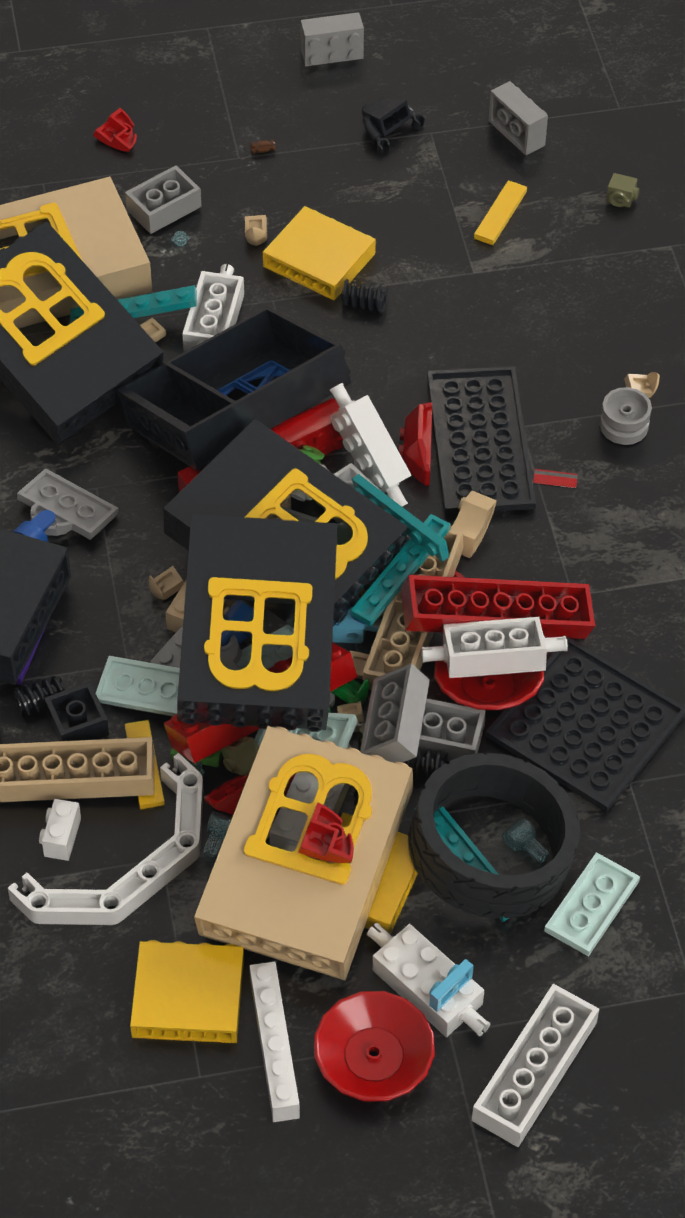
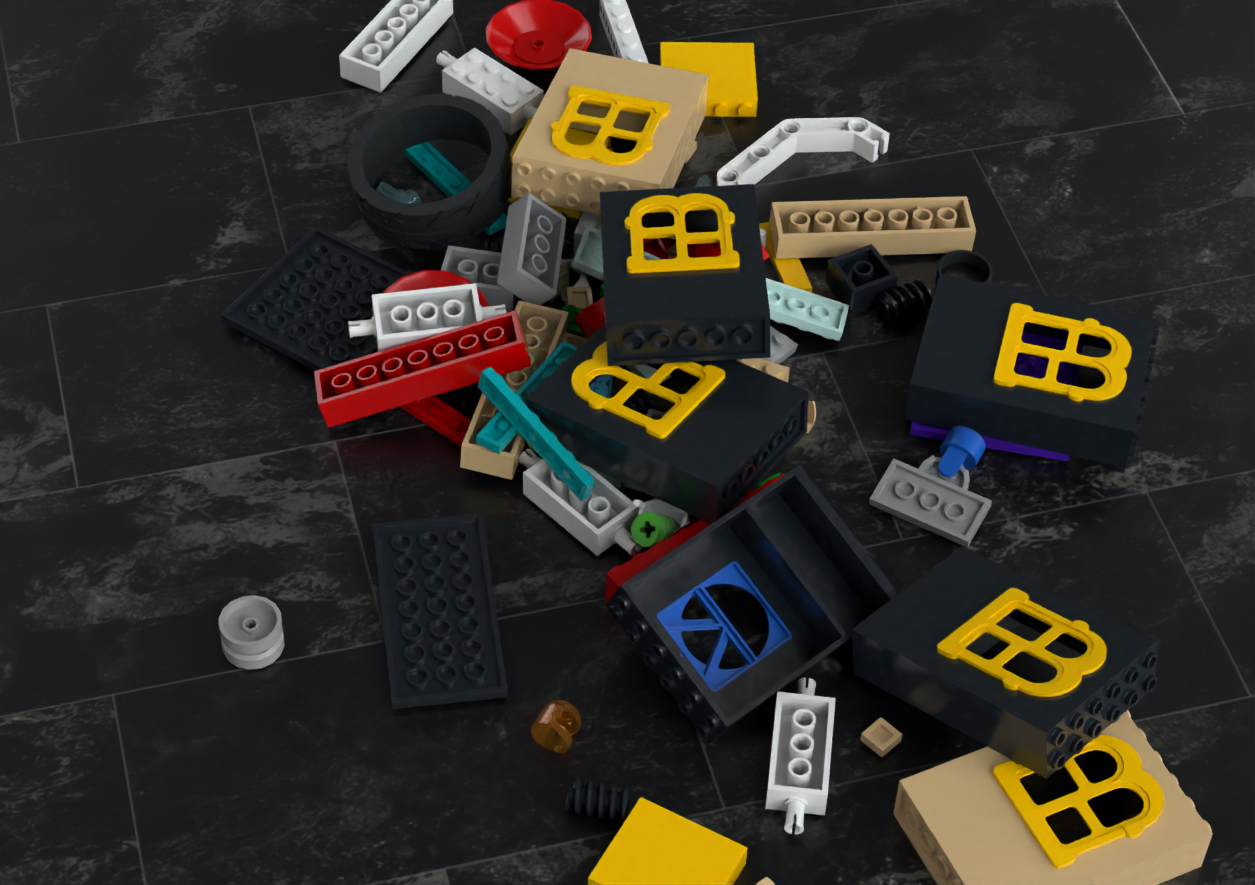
camera: 175 degrees right, 5 degrees down
white brick [39,799,81,861] -> none
teal plate [69,285,197,324] -> none
red brick [298,802,354,863] -> none
white brick [330,383,412,506] -> none
red wedge [399,402,432,486] -> none
medium azure plate [429,959,473,1012] -> none
tan brick [451,491,497,558] -> none
red sticker [533,469,578,488] -> none
light aqua plate [544,852,640,957] -> none
tan plate [624,372,660,398] -> none
none -> clear orange helmet [531,700,581,754]

